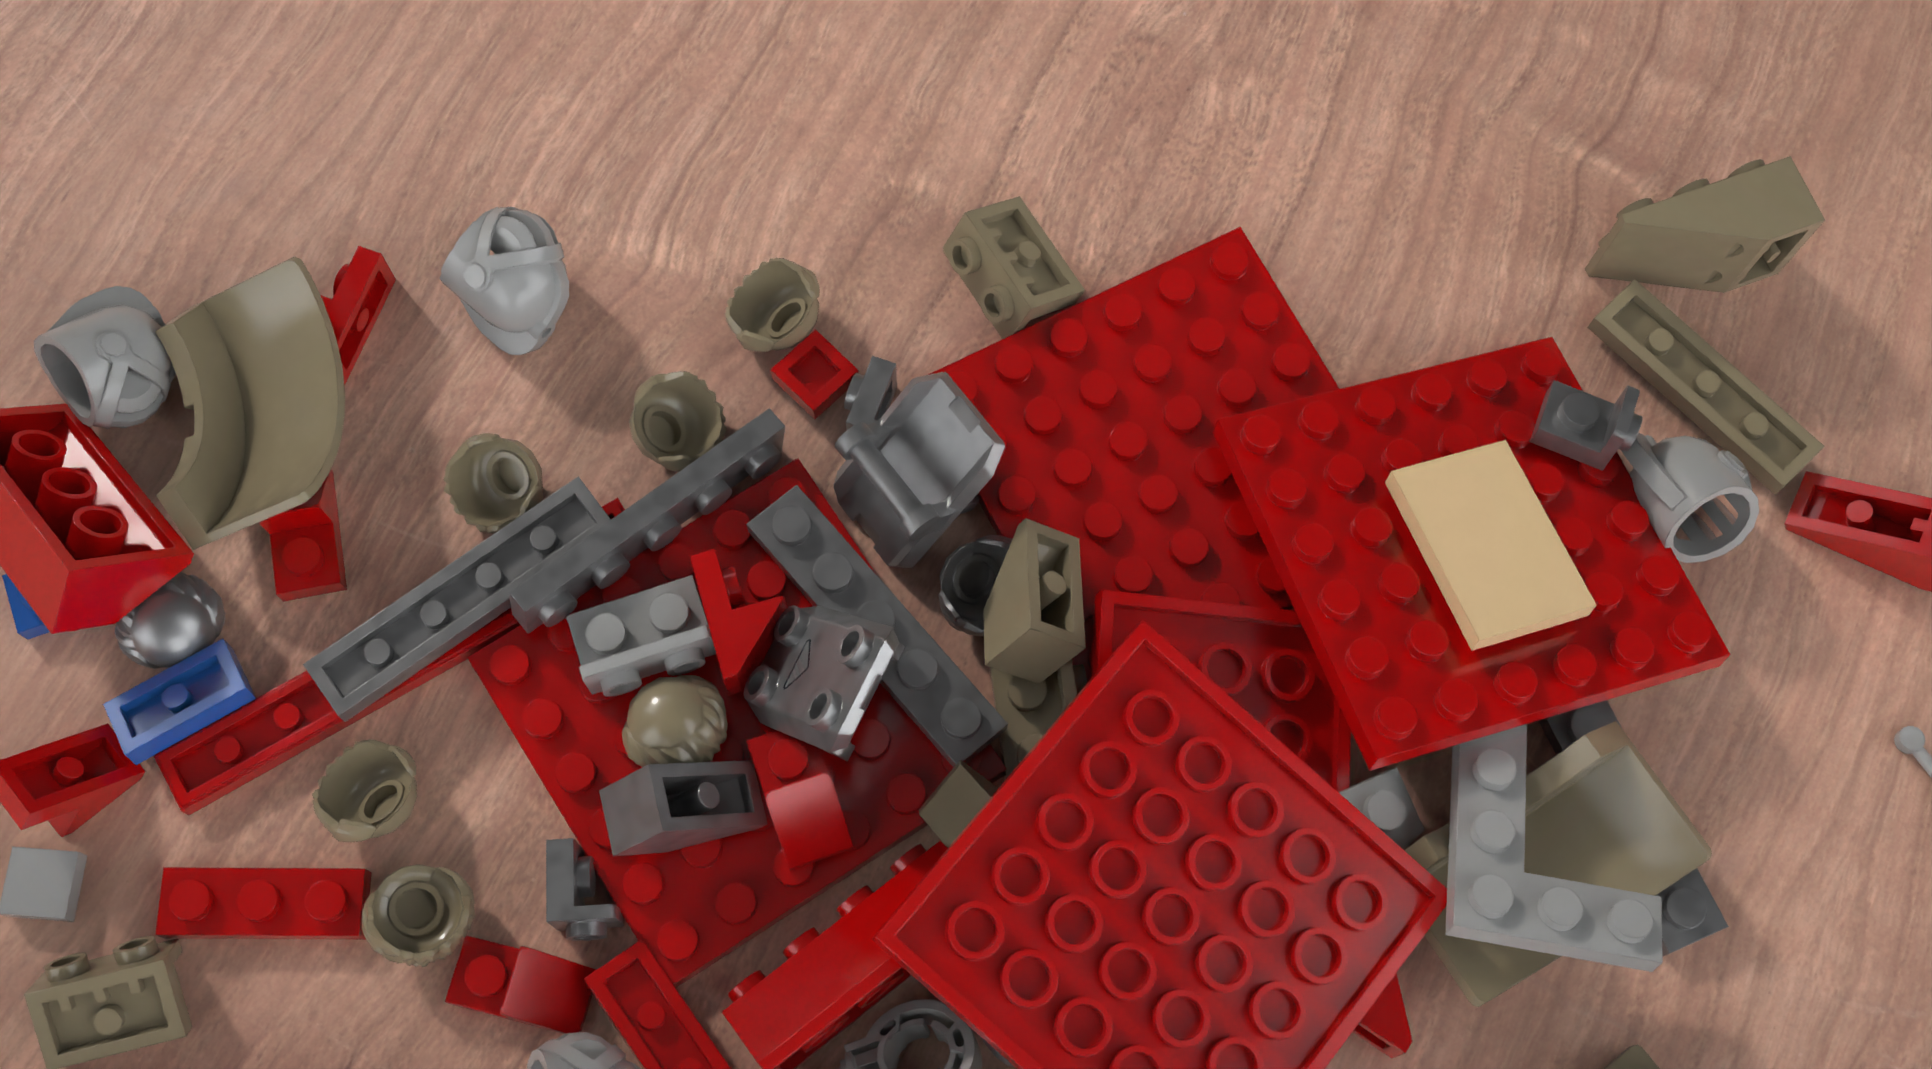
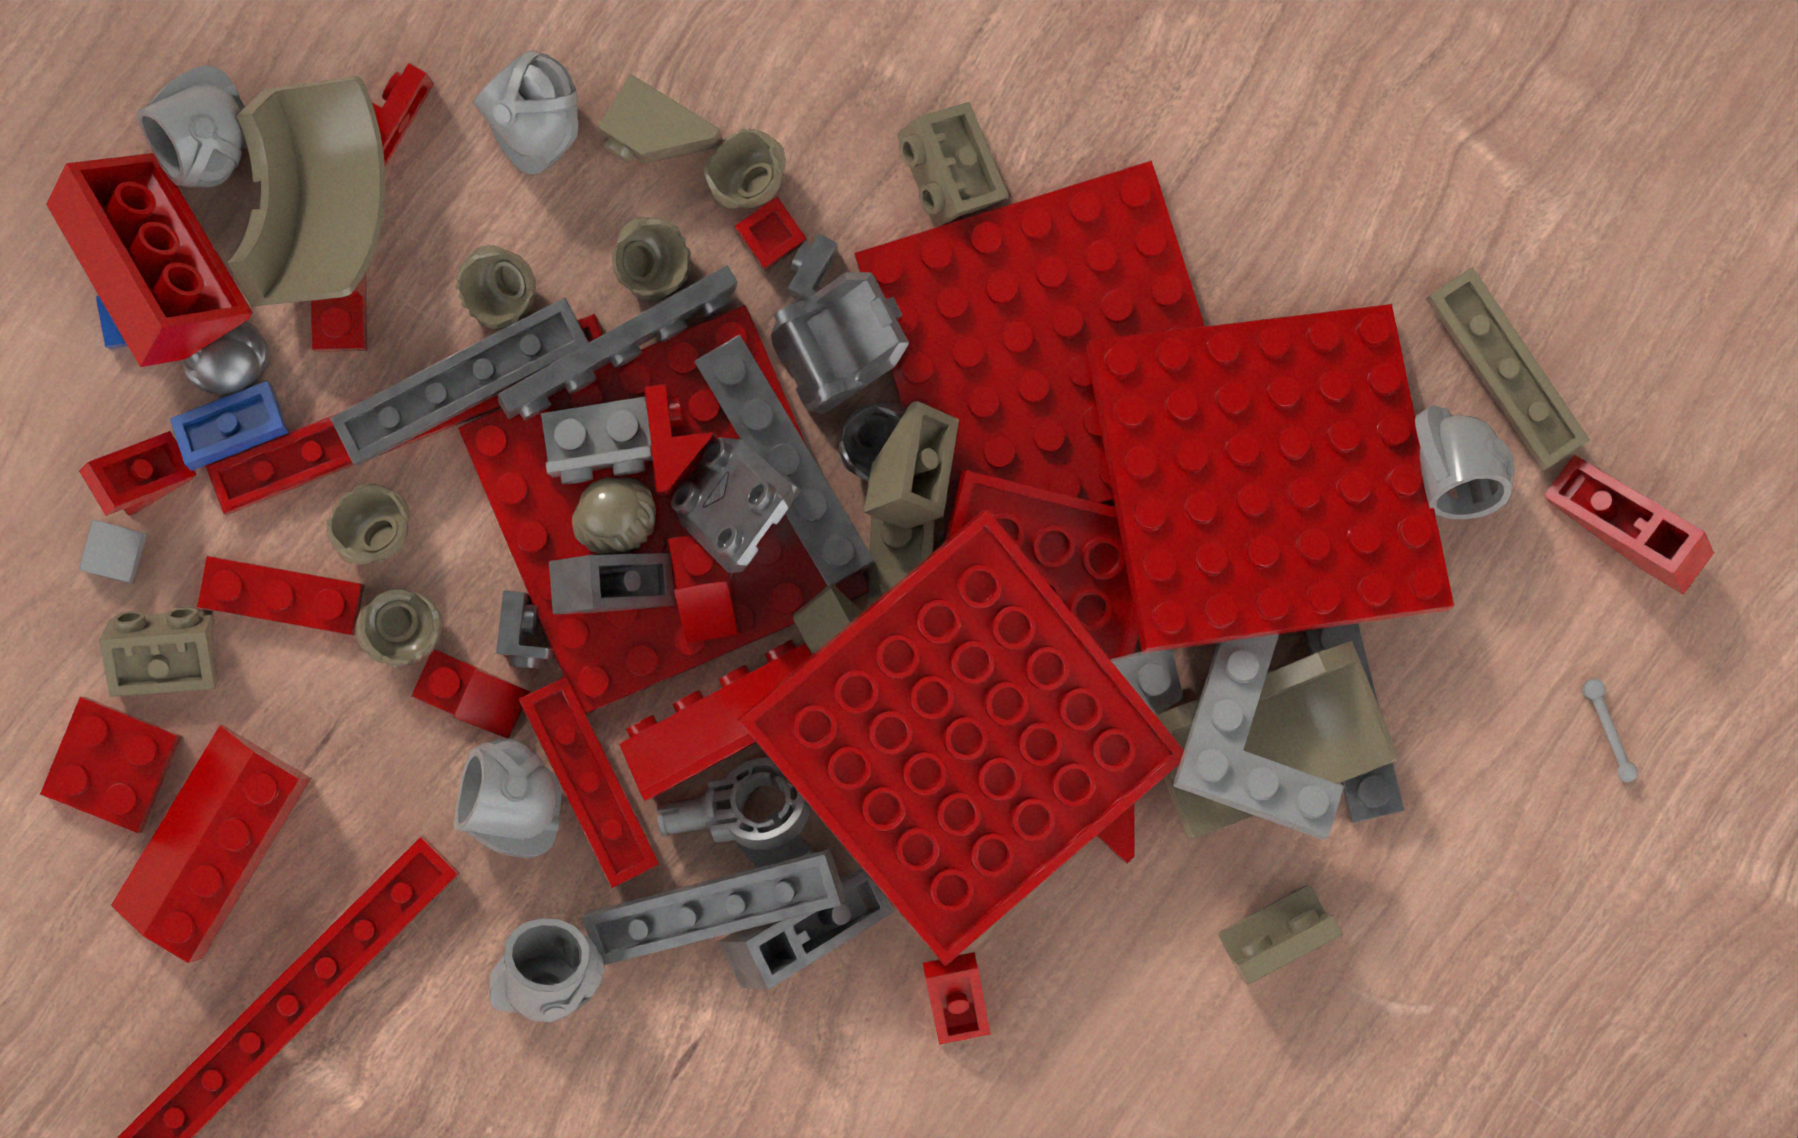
camera: 10 degrees right, 15 degrees up
tan tile [1385,440,1597,651] -> none
flat silver bracket [1530,380,1643,471] -> none
dark tan slope [1585,156,1825,293] -> none
none -> dark tan slope [597,74,722,164]

